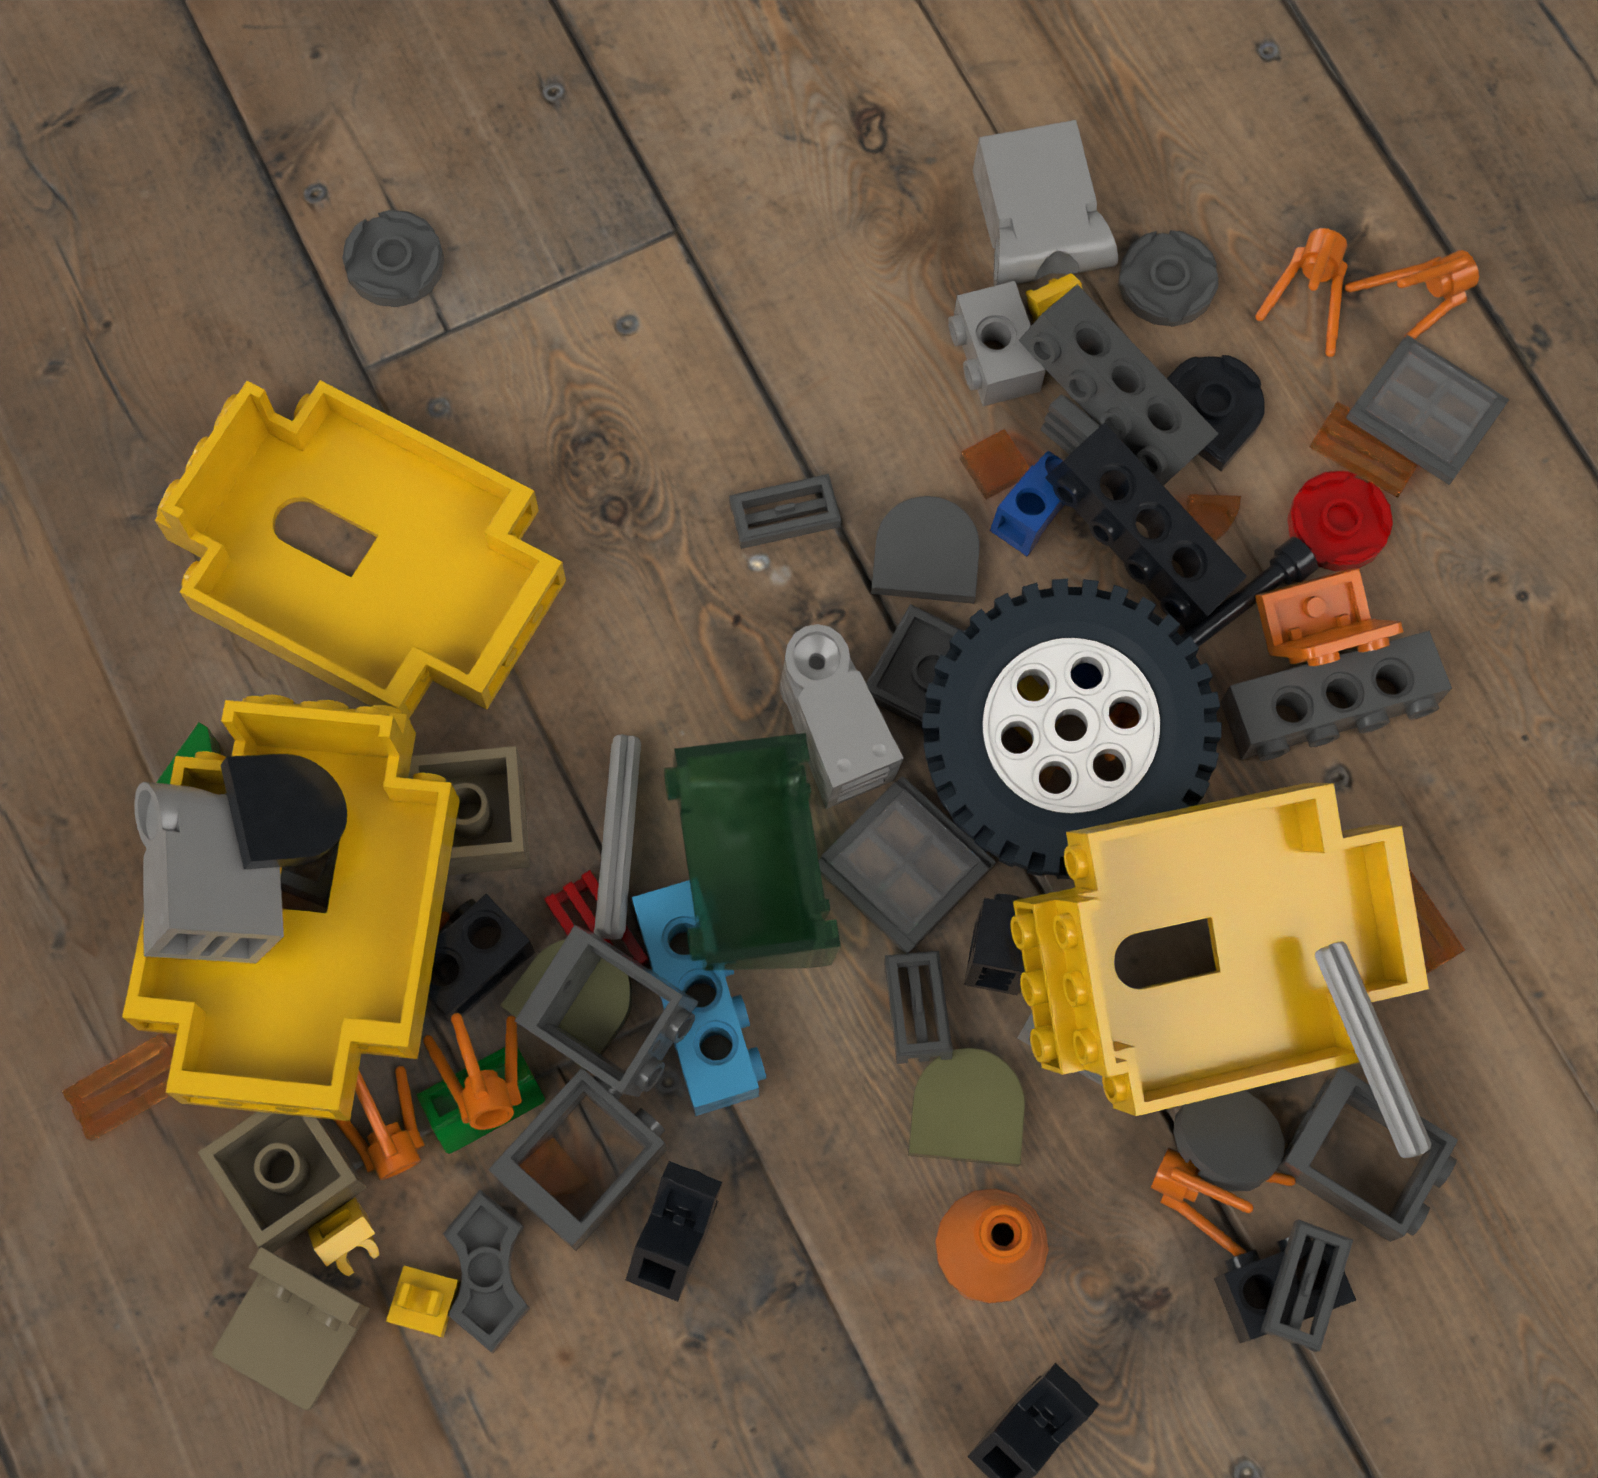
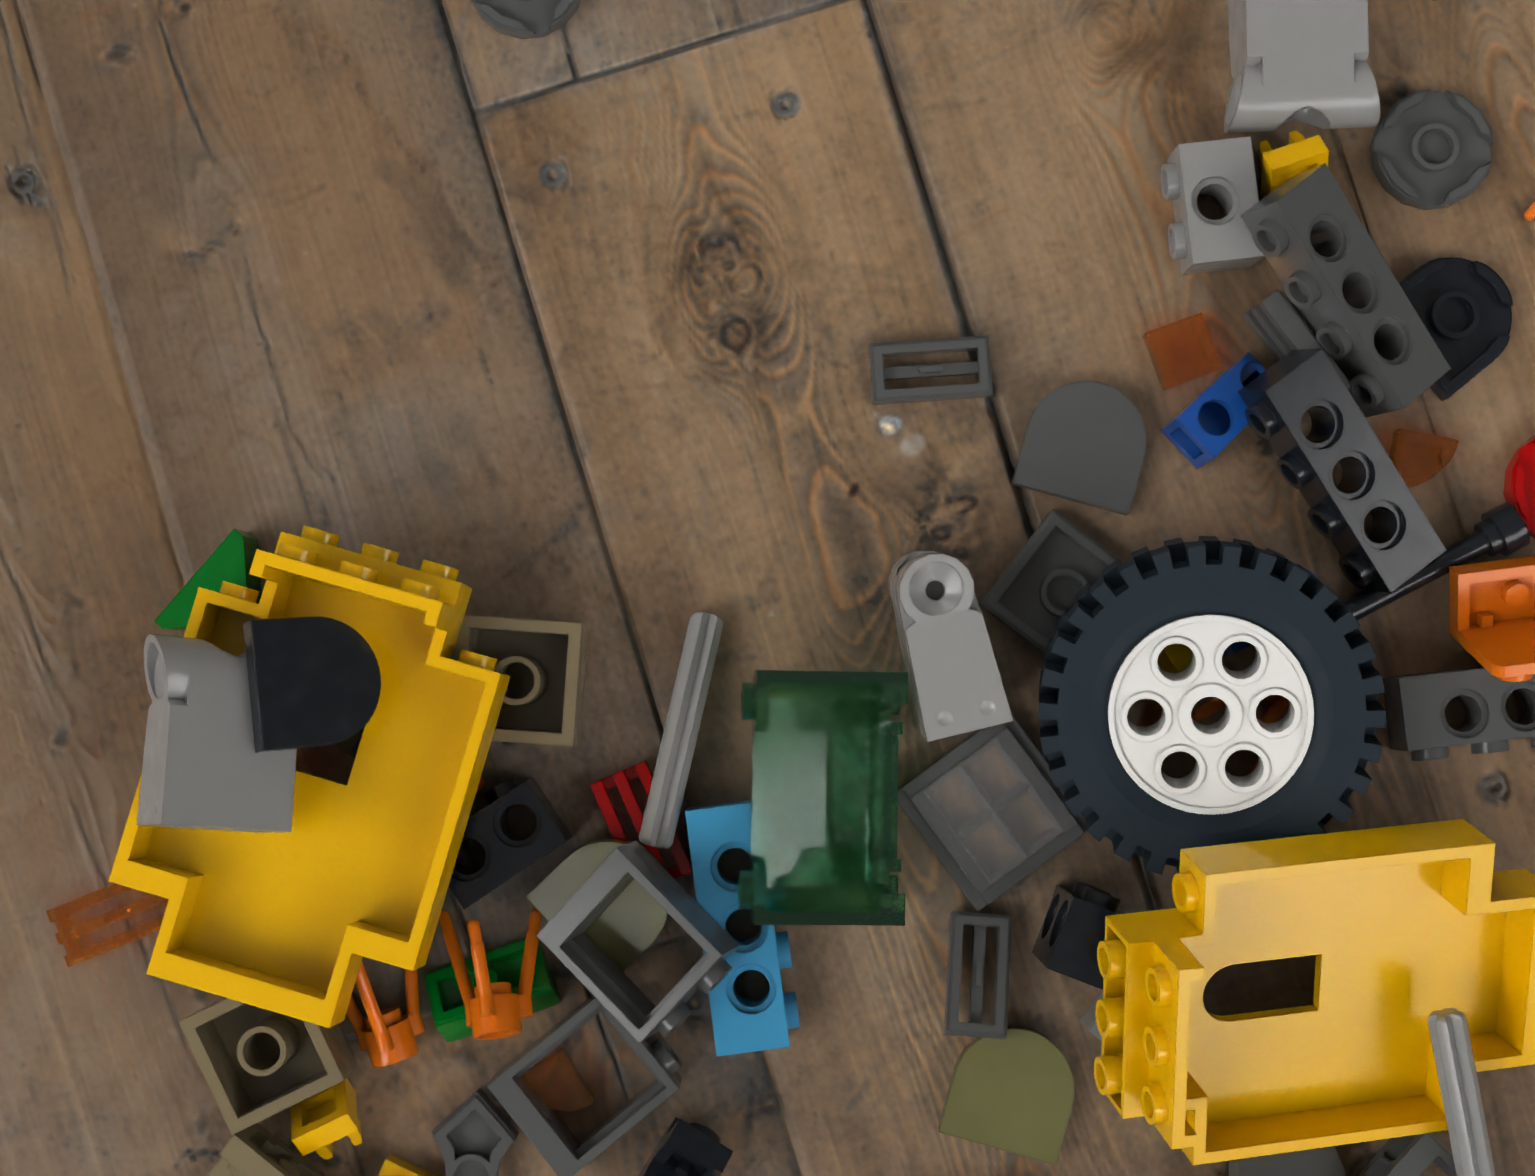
camera: 15 degrees right, 15 degrees up
yellow panel [155,380,566,718] -> none

